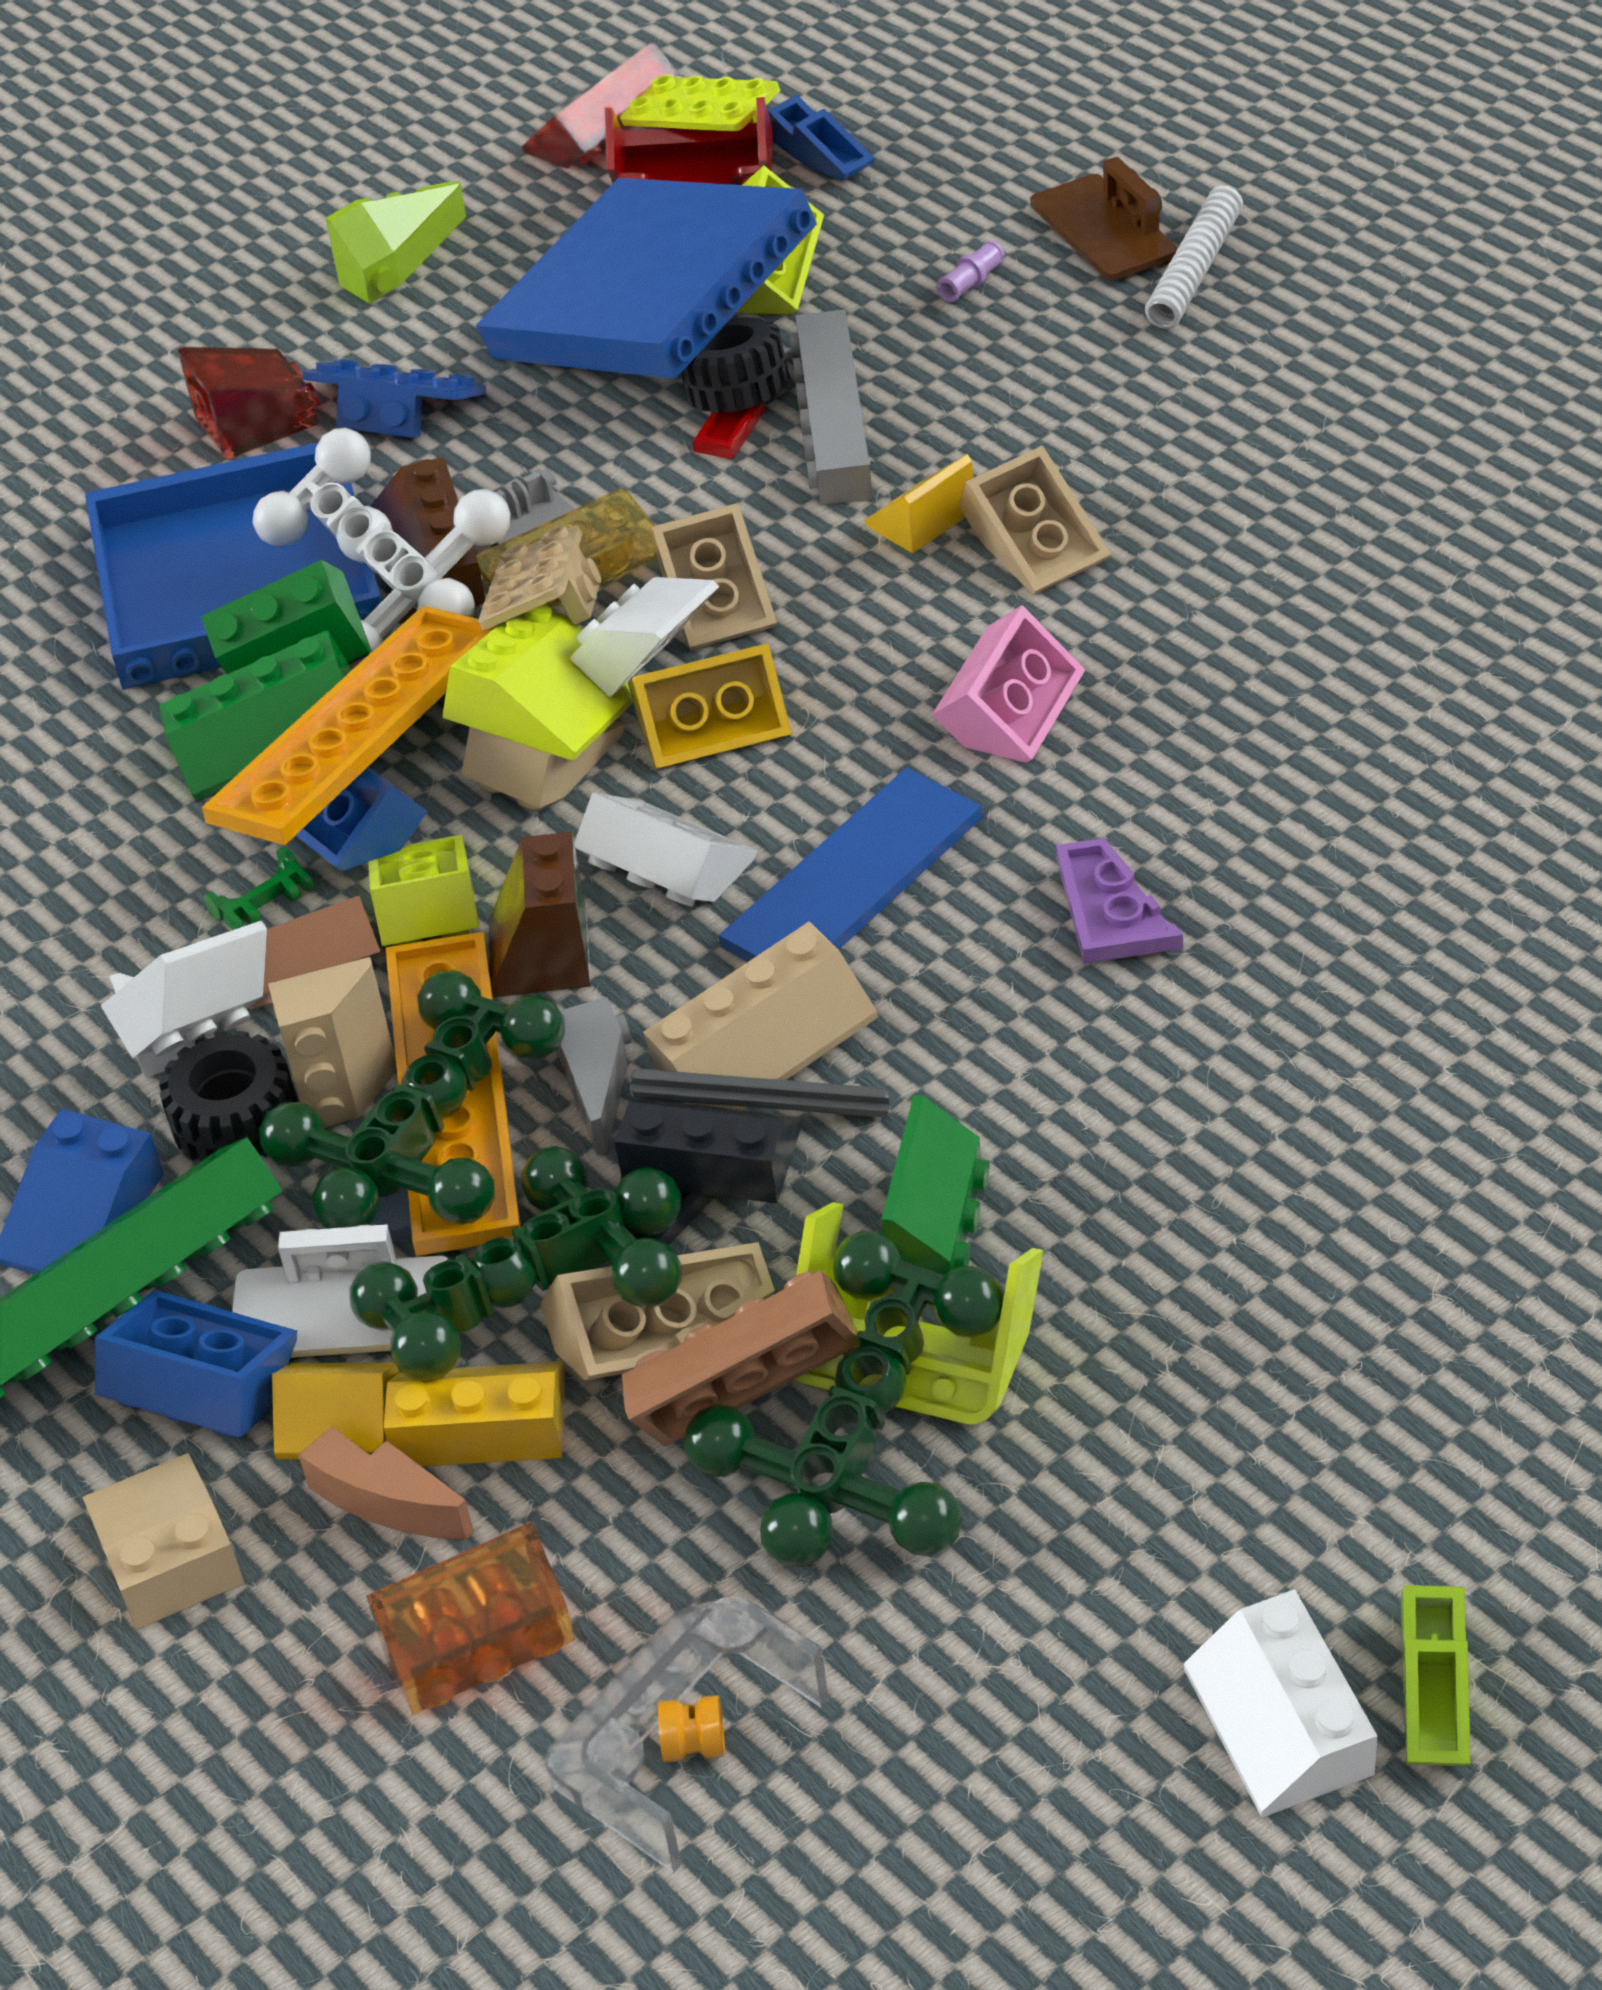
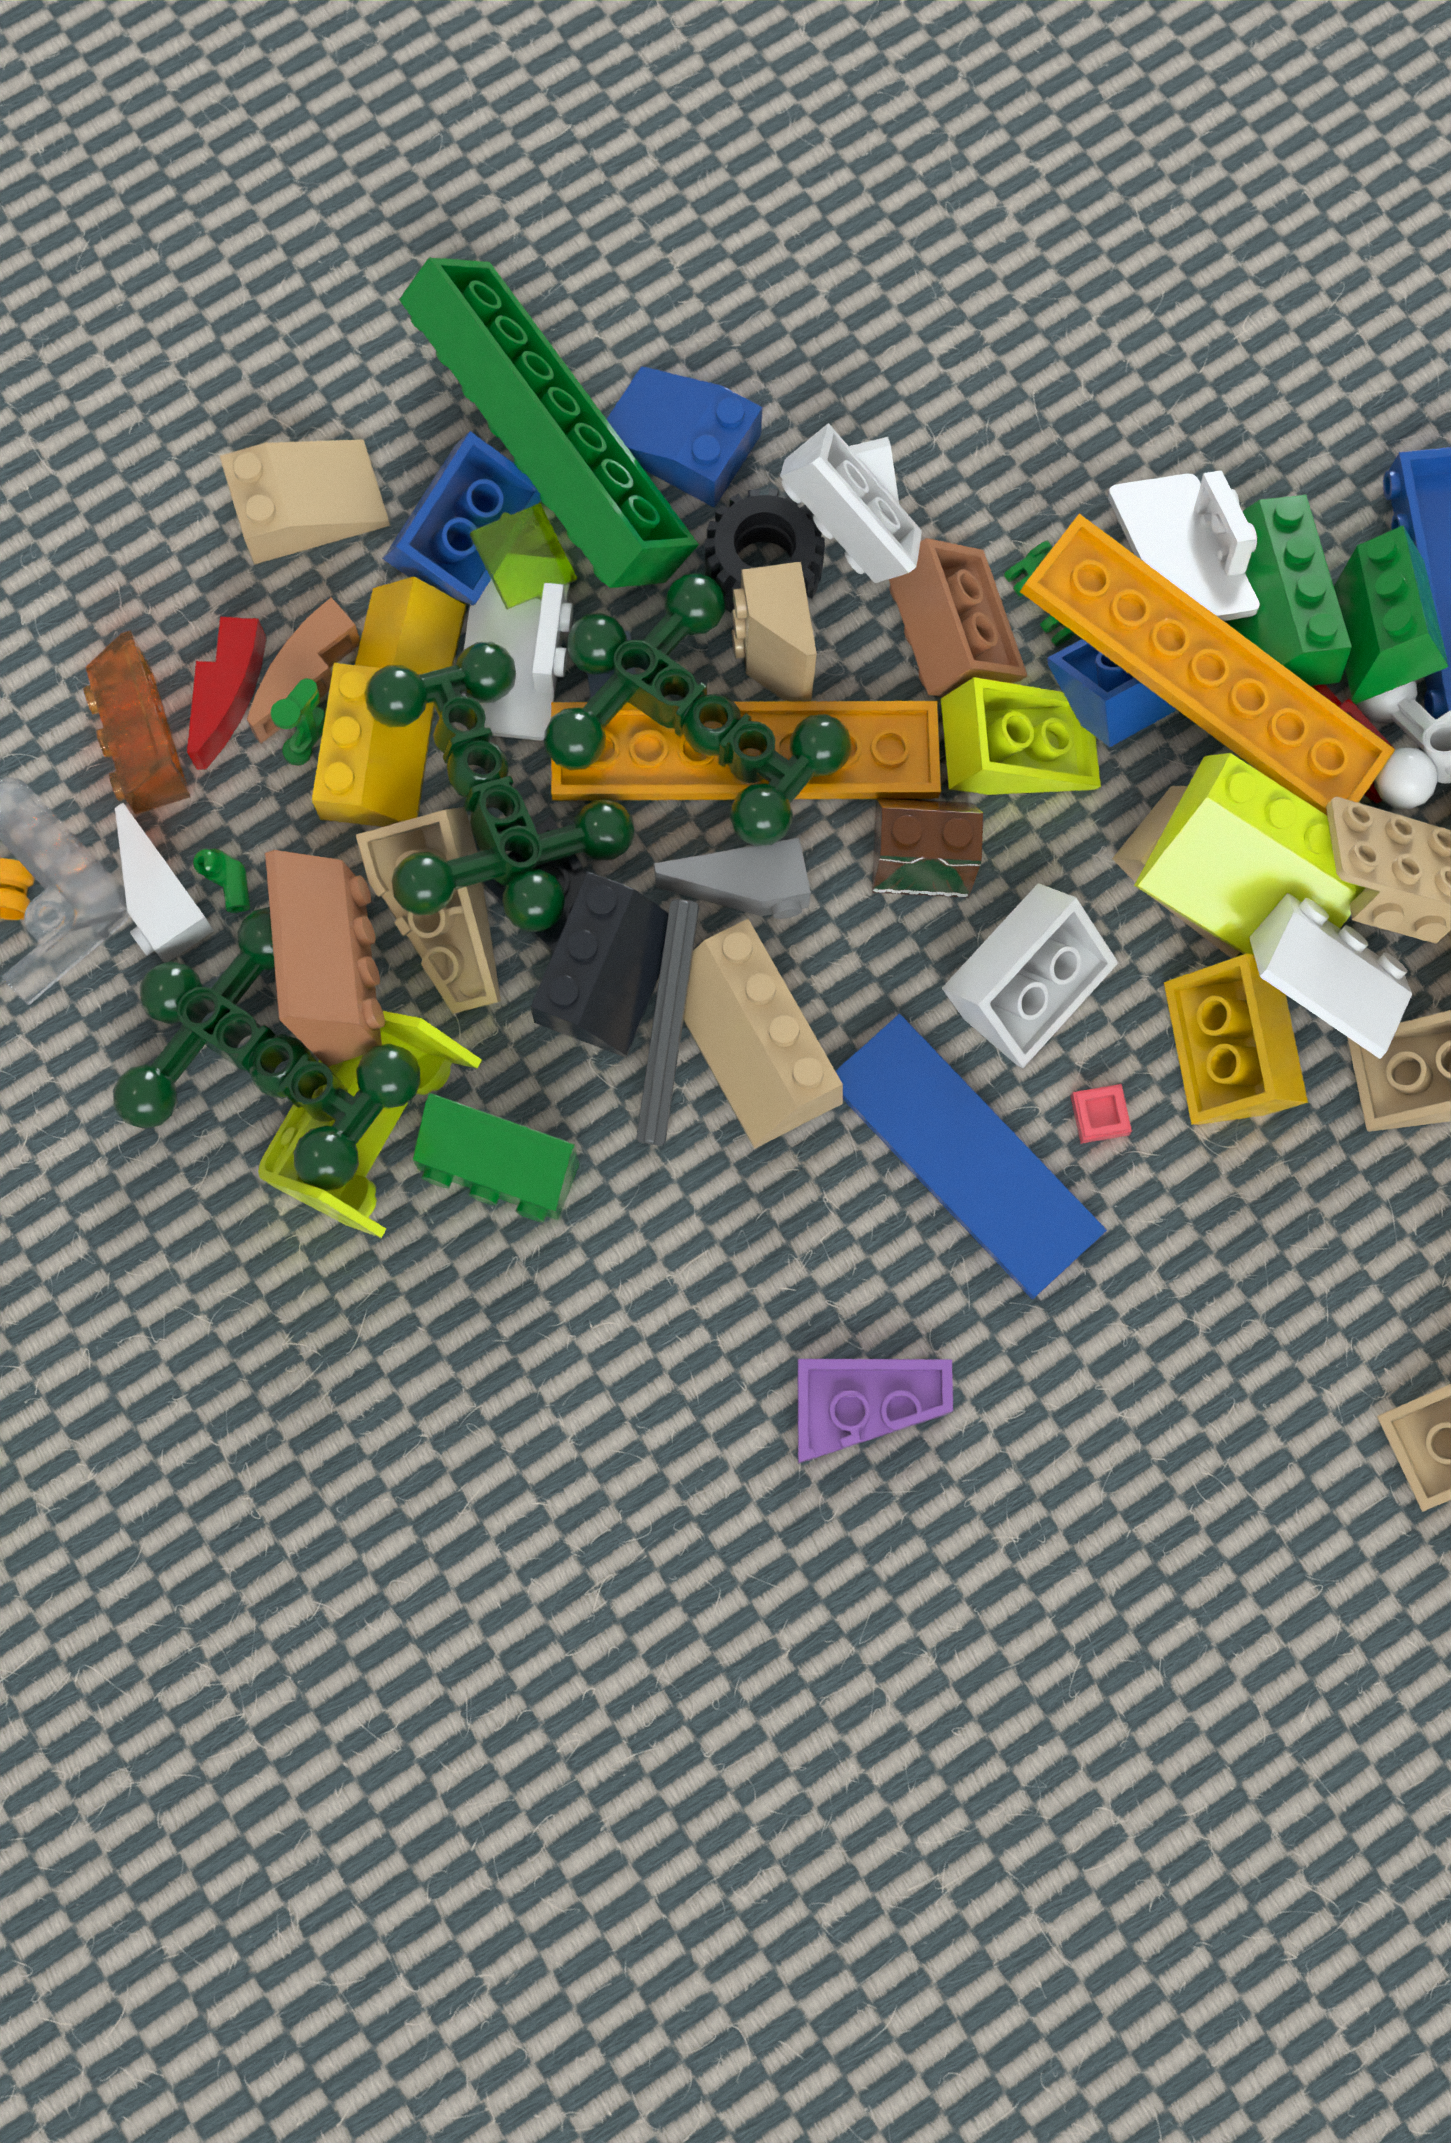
camera: 90 degrees right, 30 degrees up
bright pink slope [932,605,1085,763] -> none
none -> white slope [115,803,214,963]
none -> red slope [187,617,267,770]
none -> green arm [193,848,250,913]
none -> green piece [270,678,325,766]
none -> clear neon green piece [469,503,577,610]
none -> coral tile [1070,1084,1132,1144]
none -> white bracket [1108,471,1259,621]

